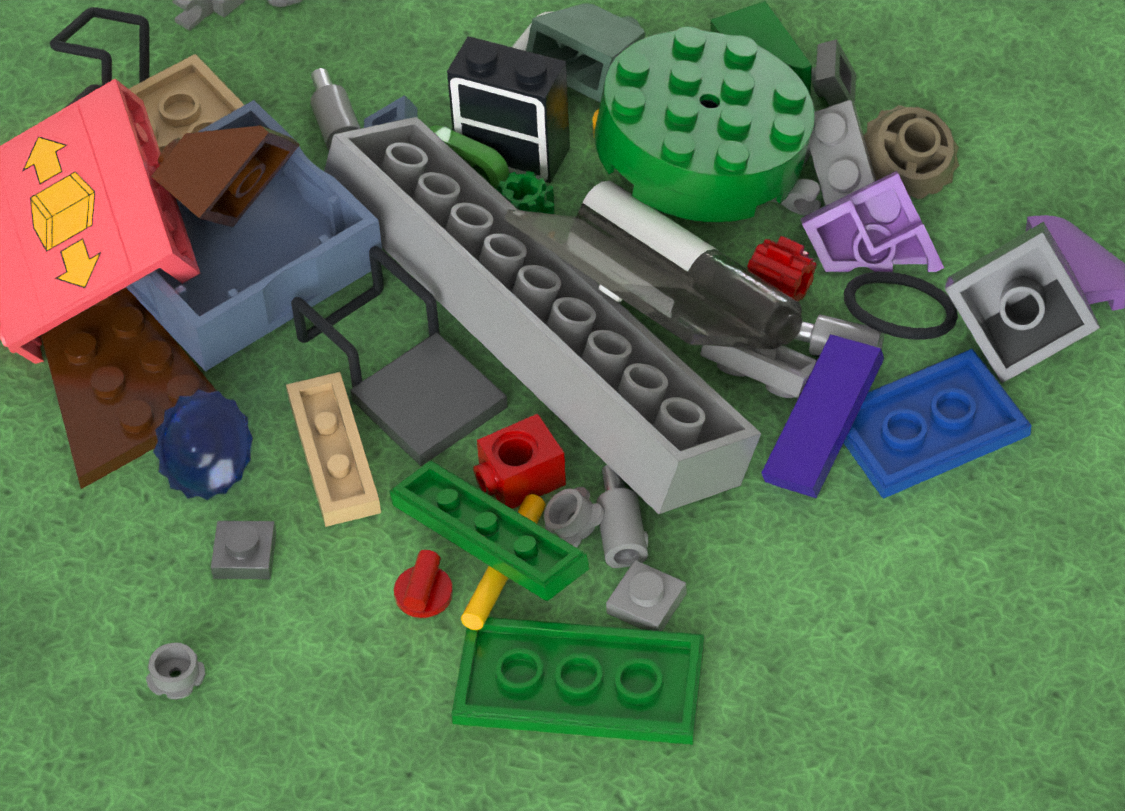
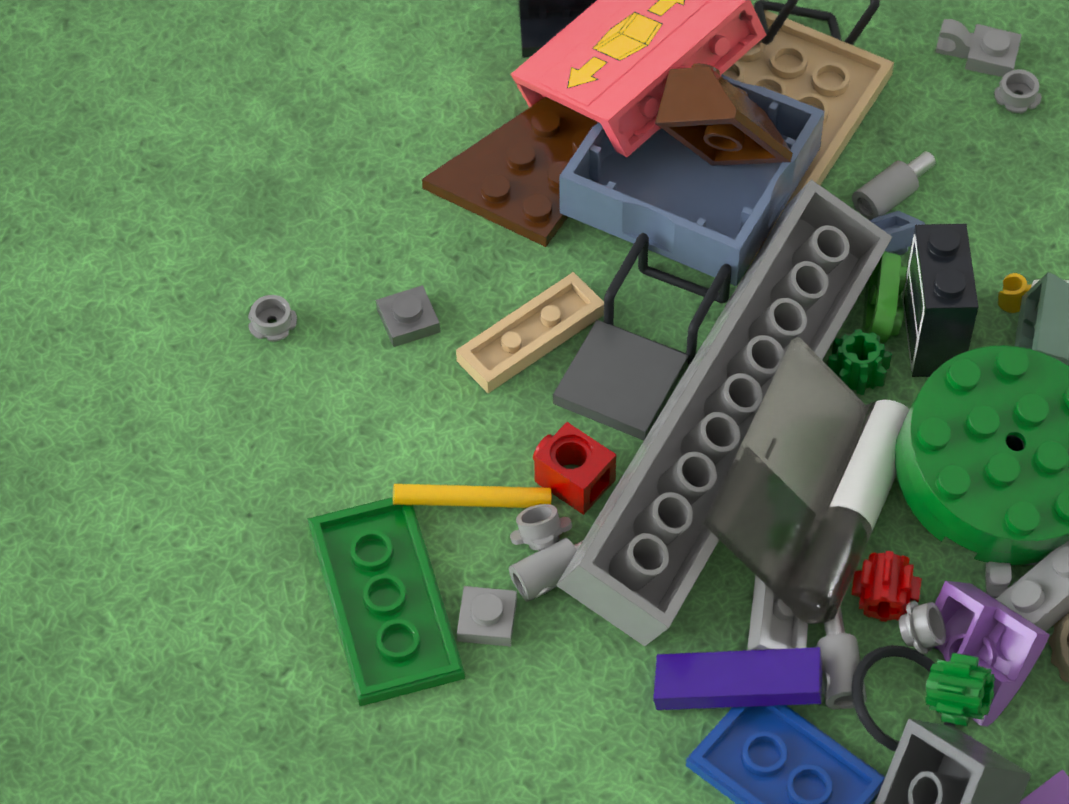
camera: 65 degrees right, 5 degrees up
clear blue piece [153,389,253,500] -> none
green tile [389,460,590,602] -> none
red plate [394,550,453,618] -> none
none -> light grey plate [899,601,946,654]
none -> green gear [925,653,995,726]

